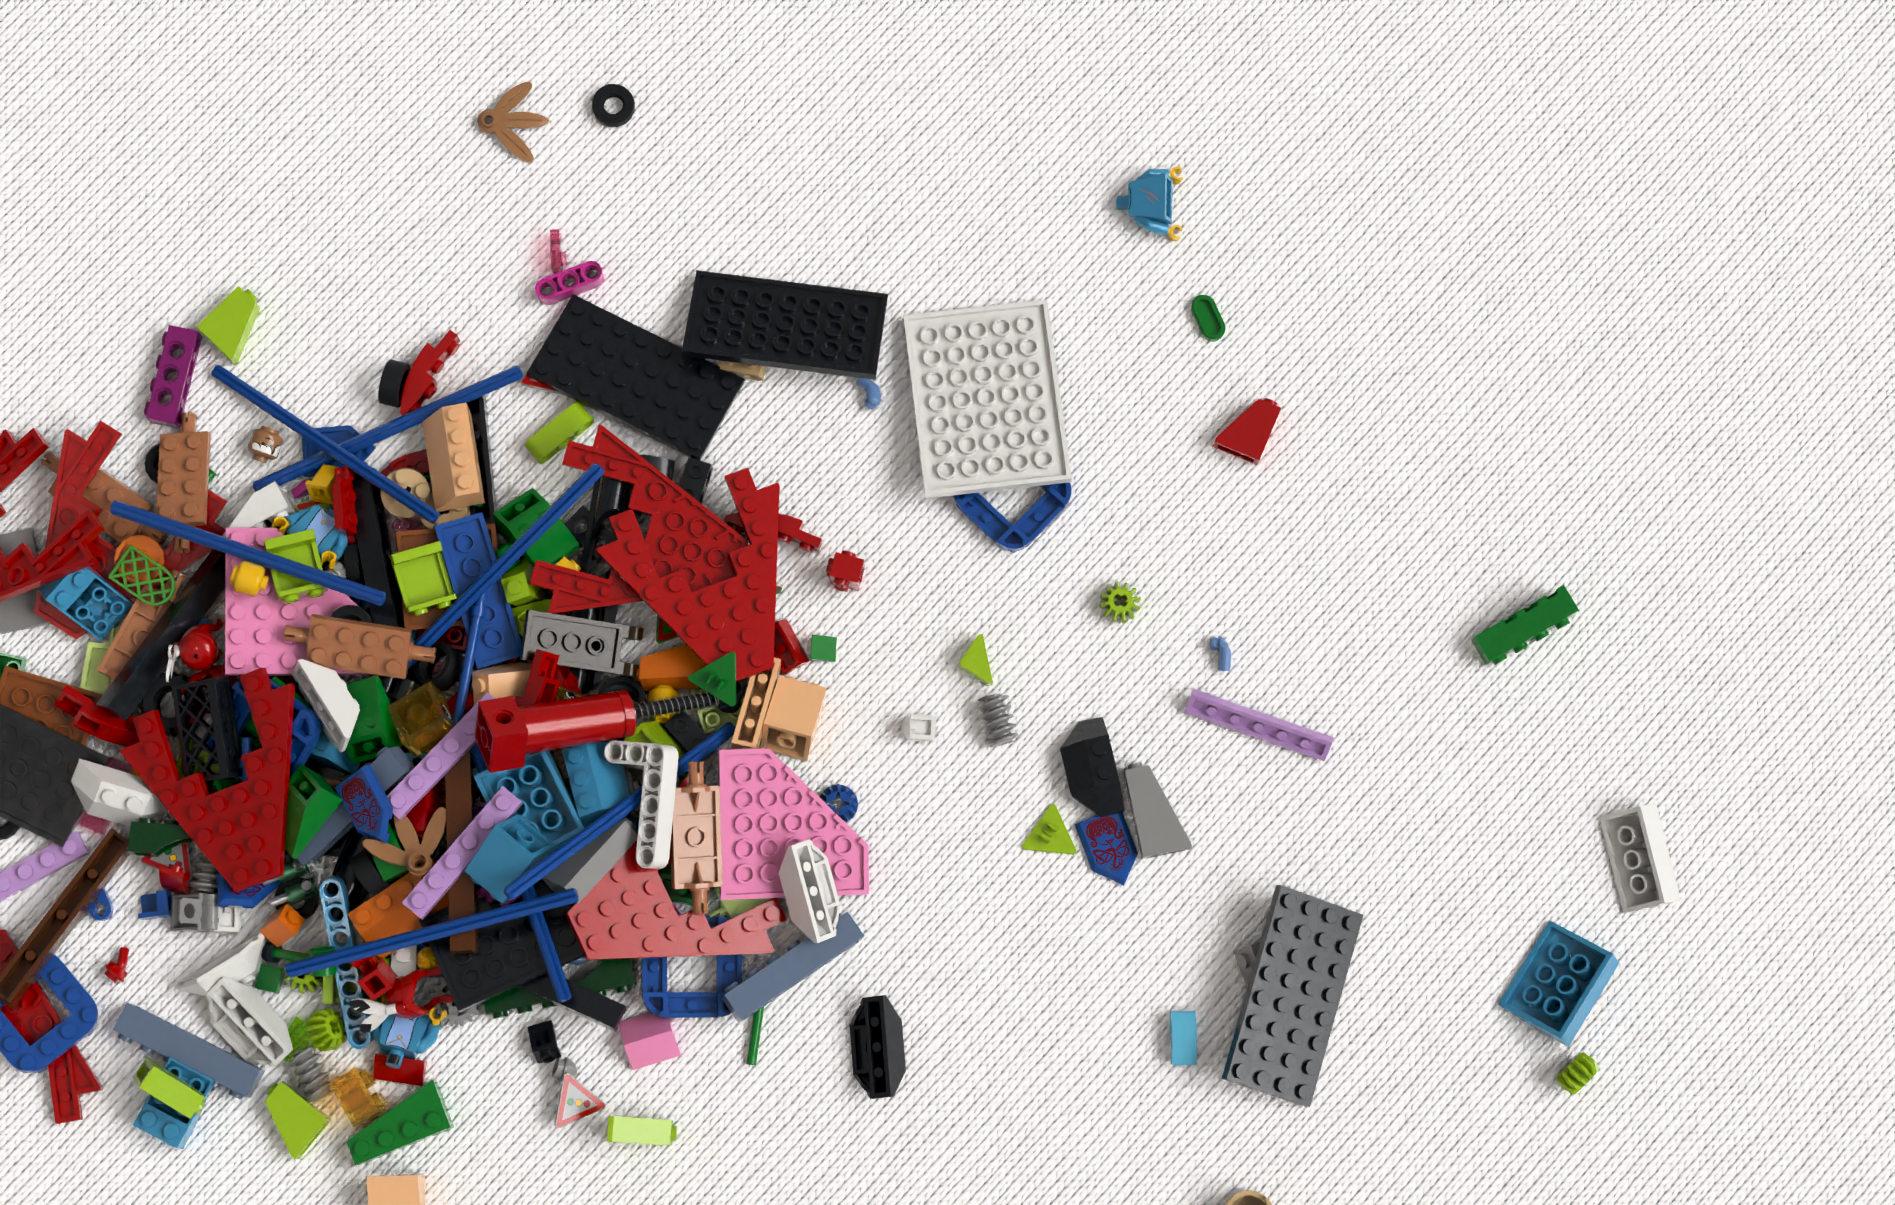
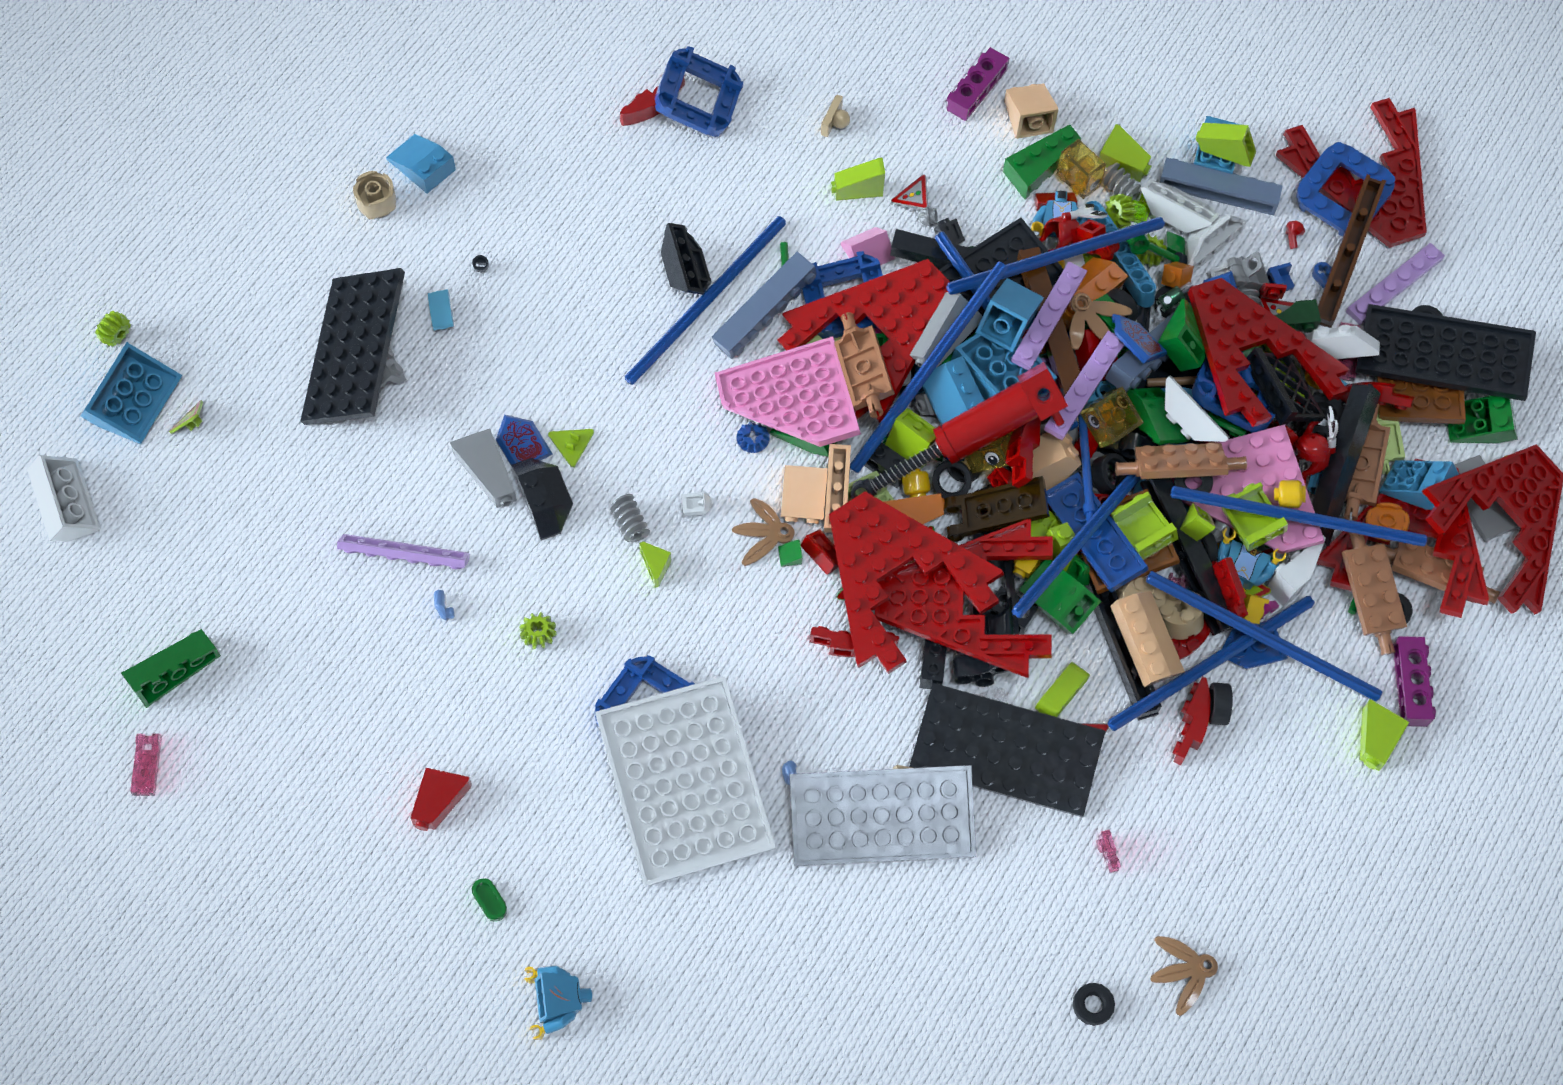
camera: 170 degrees right, 15 degrees down
bright green window [108,545,176,606] -> none
medium nougat head [247,426,283,463] -> none
dark pink beam [535,261,604,305] -> none
white beam [604,740,679,869] -> none
green piece [688,651,736,706] -> none
white wedge [779,839,840,943] -> none
red brick [826,550,865,592] -> none
none -> clear pink plate [130,733,162,796]
none -> lime piece [169,400,203,434]
none -> black hinge [472,255,489,273]
none -> blue axle [625,216,786,385]
none -> medium nougat plant [732,498,795,566]
none -> lime slope [1180,503,1215,541]

